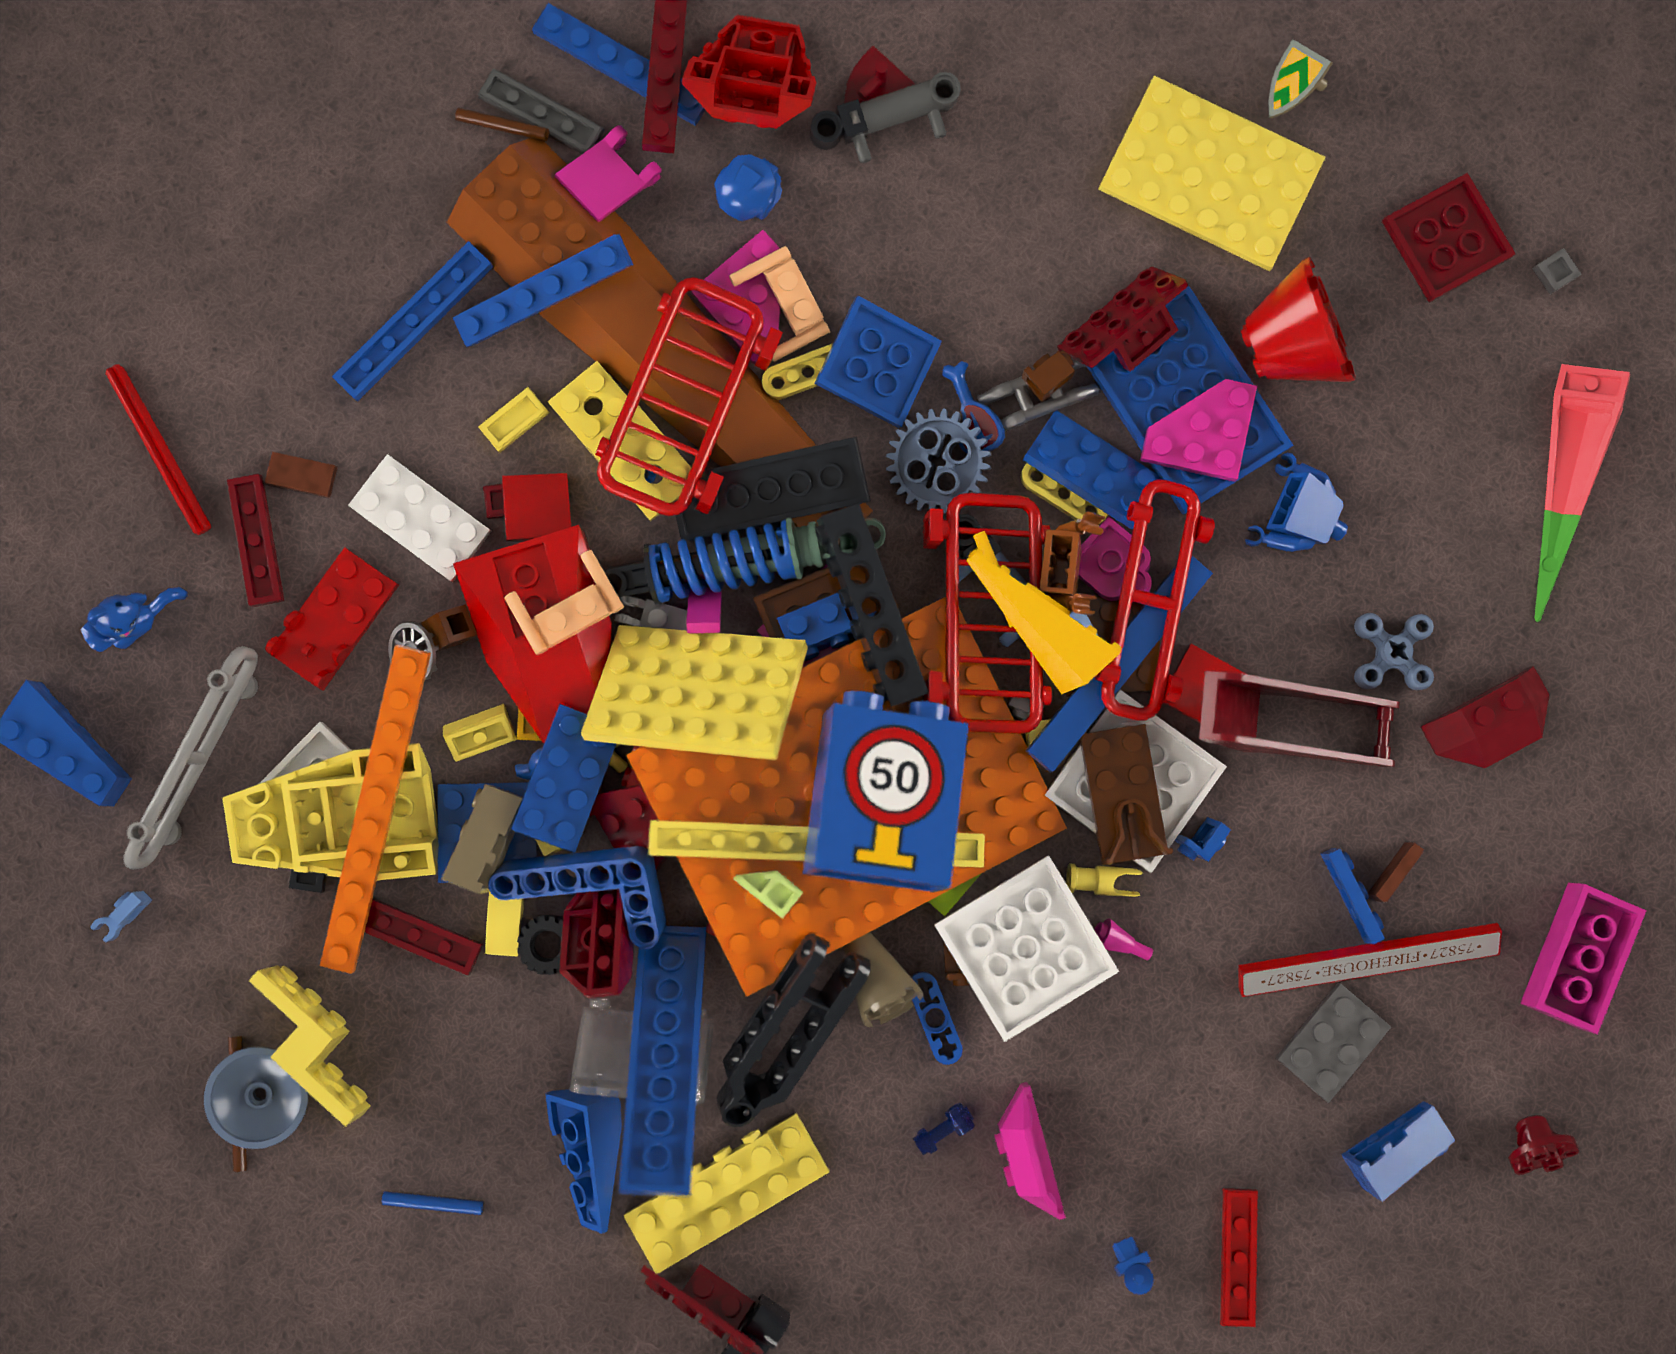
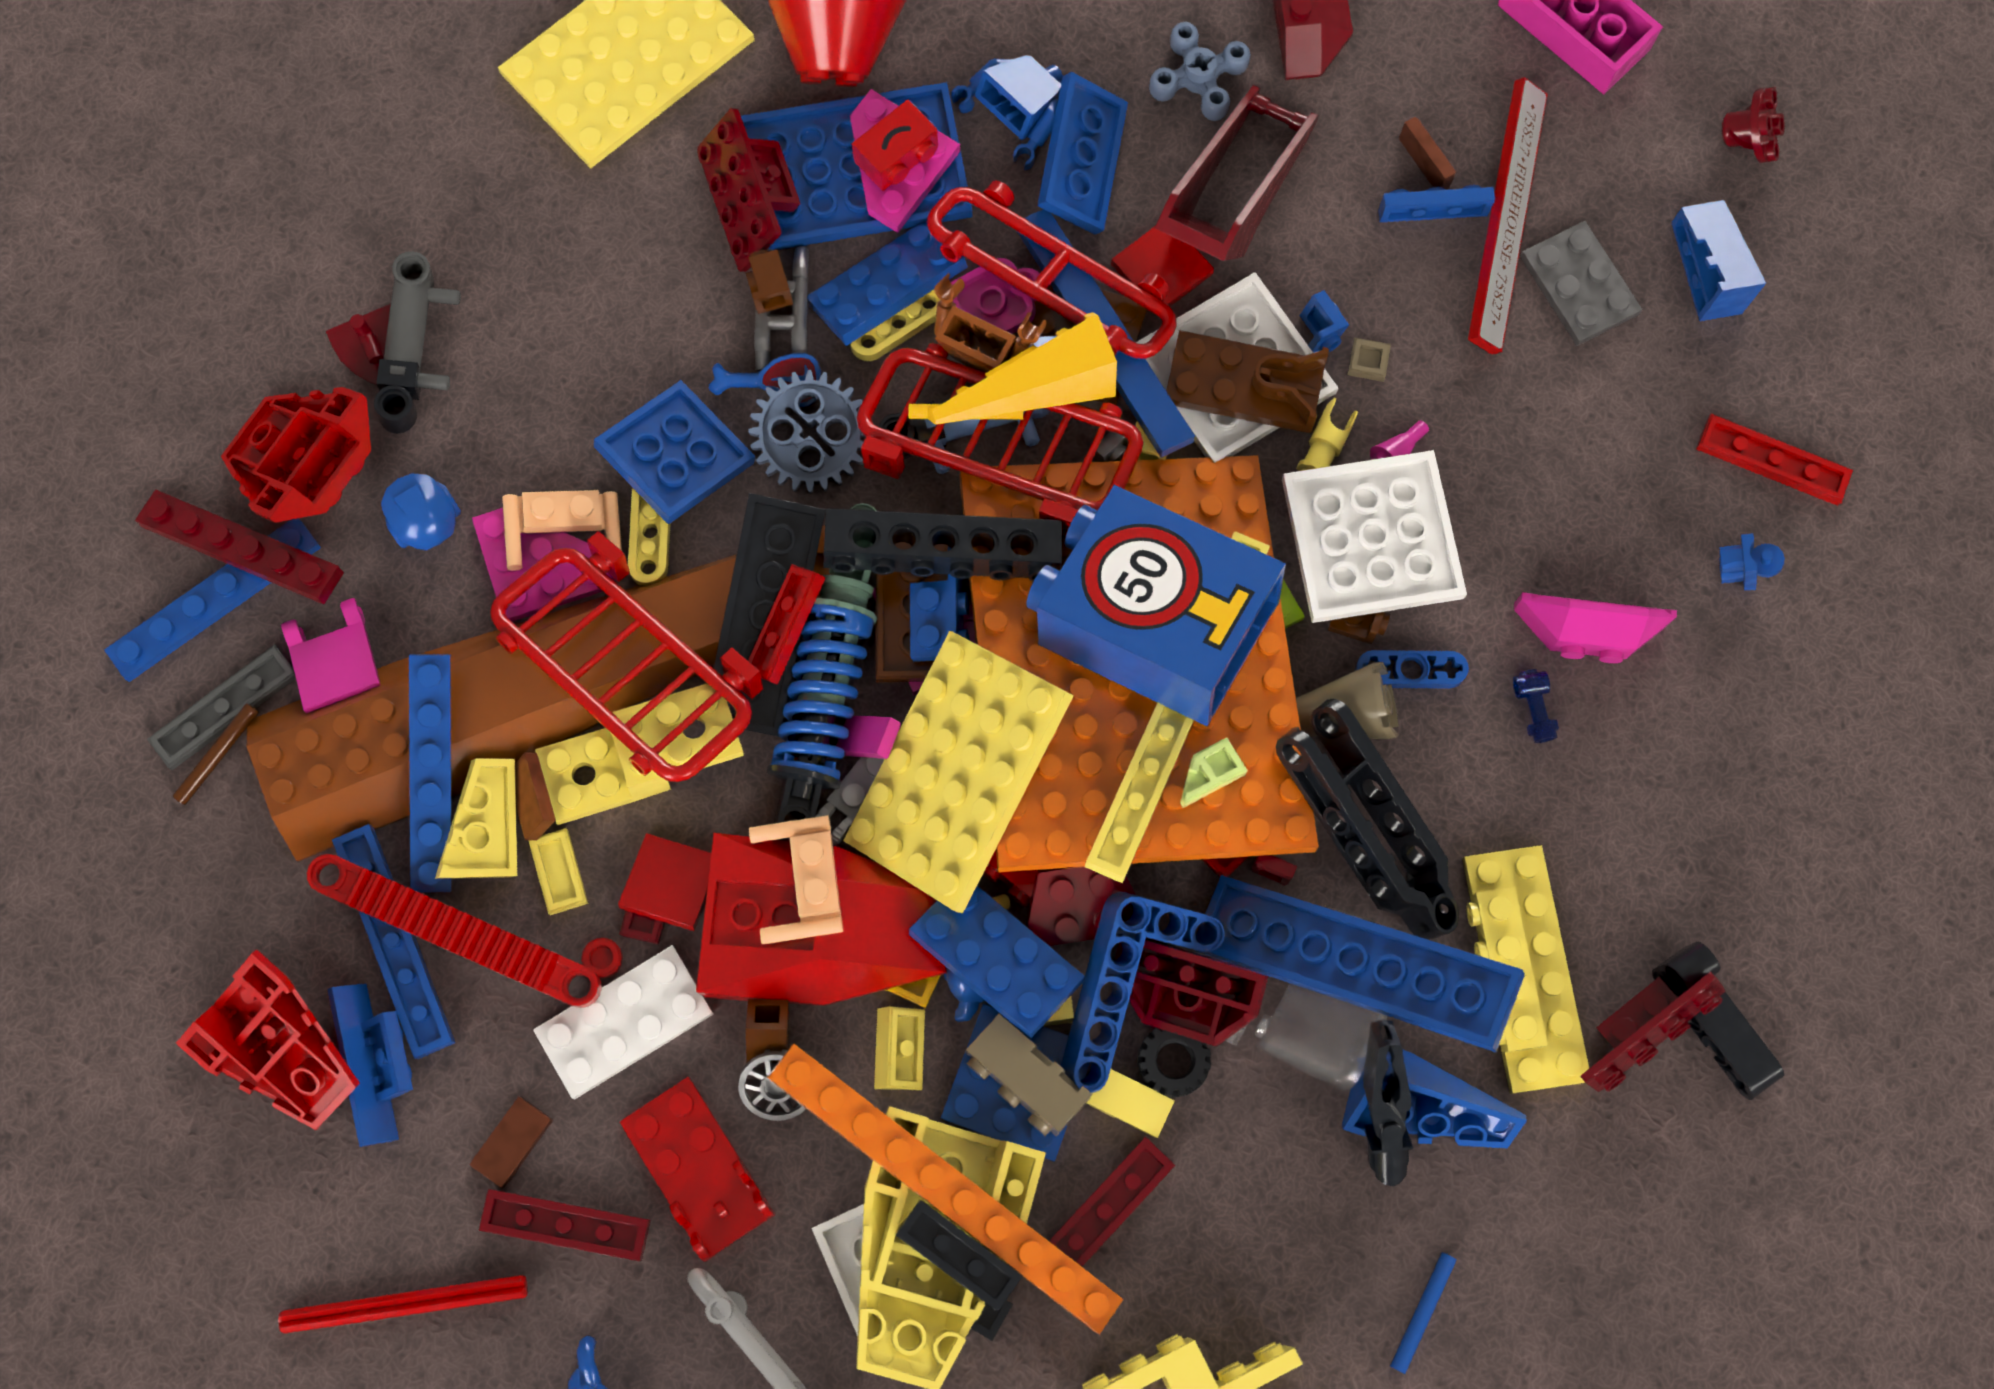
camera: 65 degrees left, 10 degrees down
none -> red wedge [176,949,360,1130]
none -> red gear [307,854,602,1008]
none -> blue bracket [327,983,413,1147]
none -> light yellow wing [435,758,517,879]
none -> copper tile [515,753,556,840]
none -> red tile [581,938,623,979]
none -> red tile [748,564,826,685]
none -> red brick [852,99,938,191]
none -> black plate [895,1199,1023,1312]
none -> blue plate [1037,71,1128,235]
none -> dark red tile [1251,855,1297,886]
none -> dark tan tile [1347,338,1391,382]
none -> black arm [1363,1020,1413,1186]

